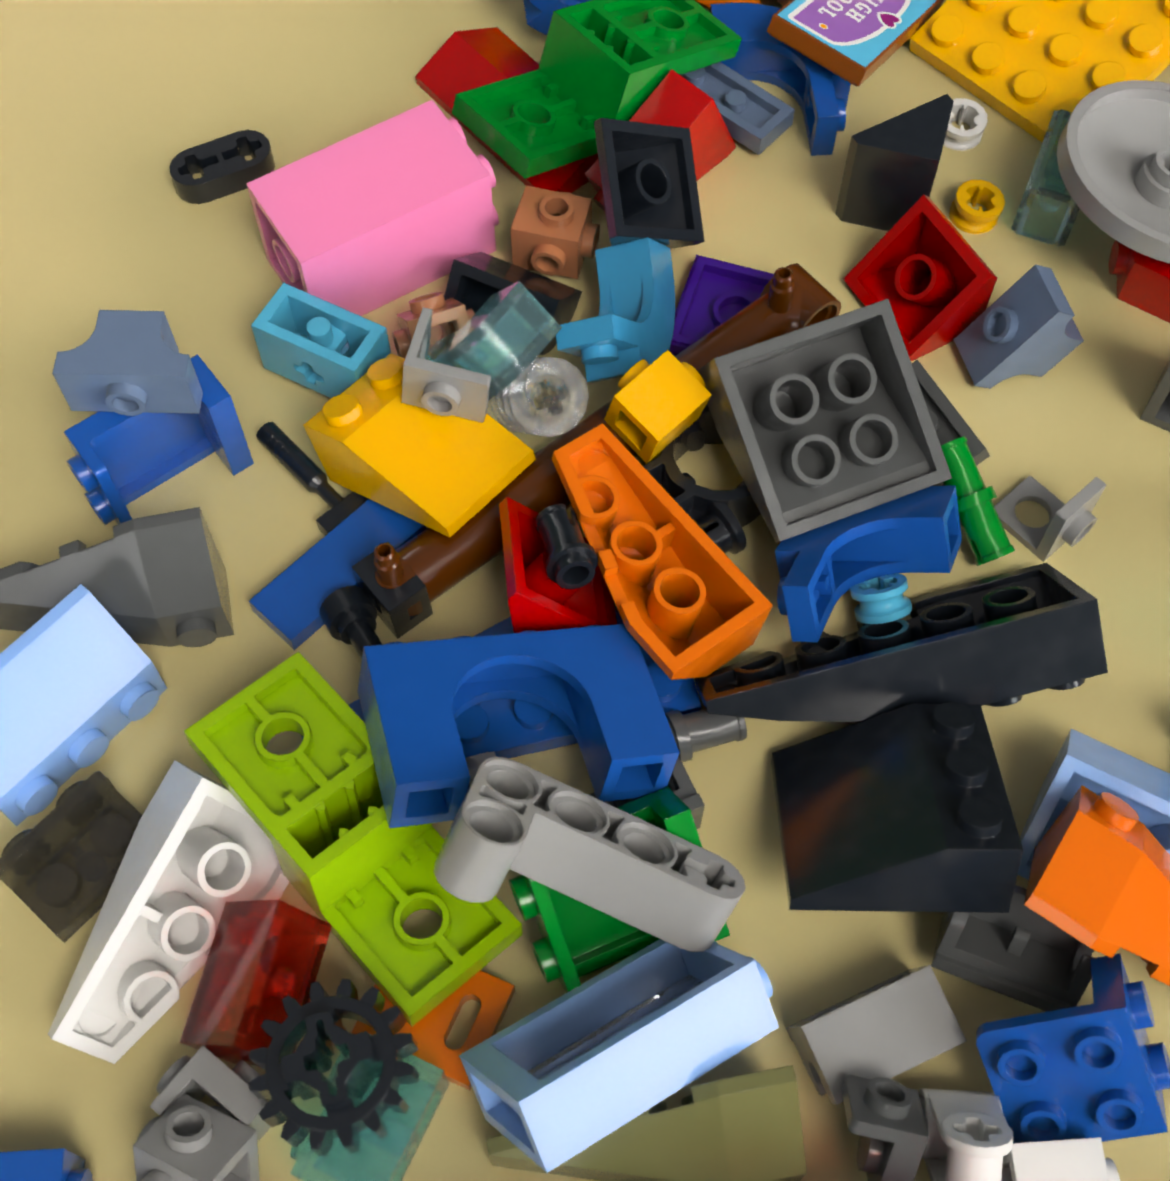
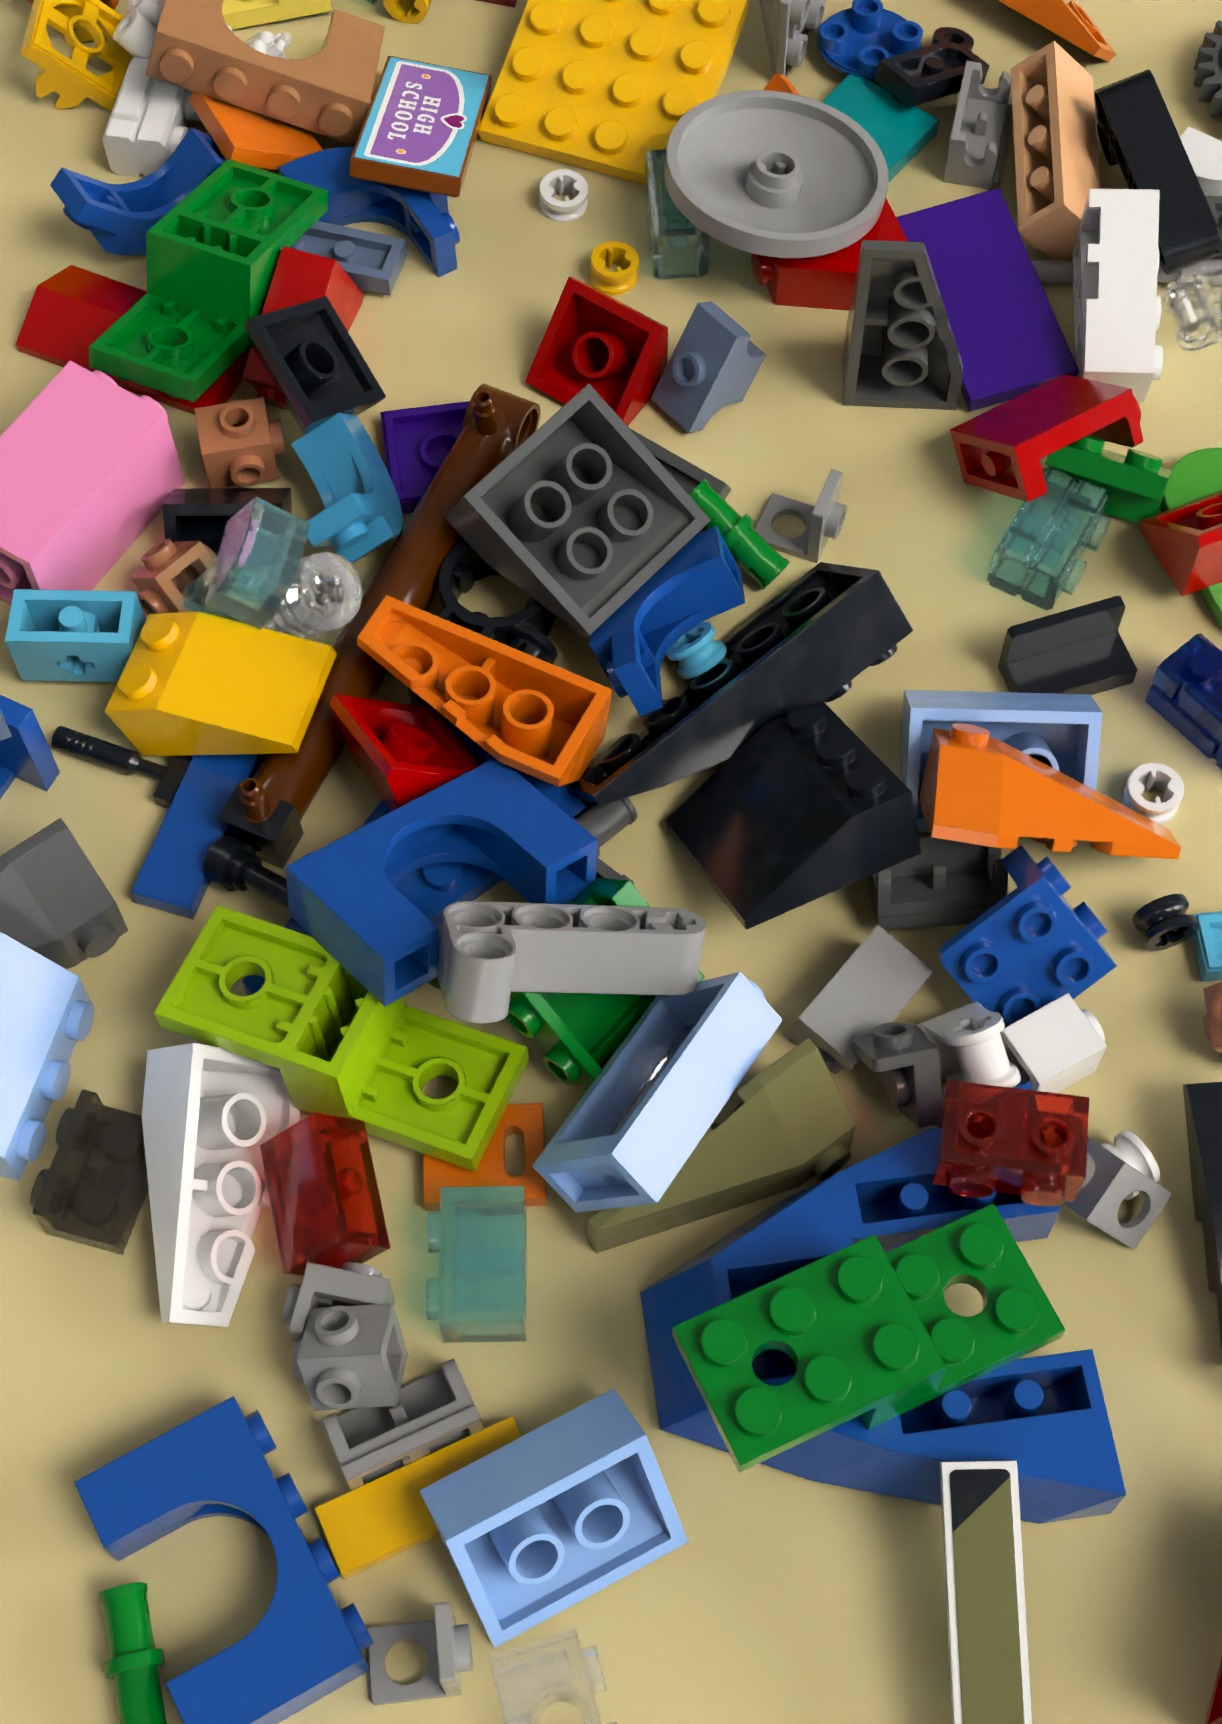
camera: 25 degrees left, 0 degrees up
black gear [248,979,420,1156] -> none
light grey bracket [401,307,491,423] -> none
black pin [535,504,598,589] -> none
yellow brick [604,350,712,464] -> none
black slope [835,94,954,231] -> none

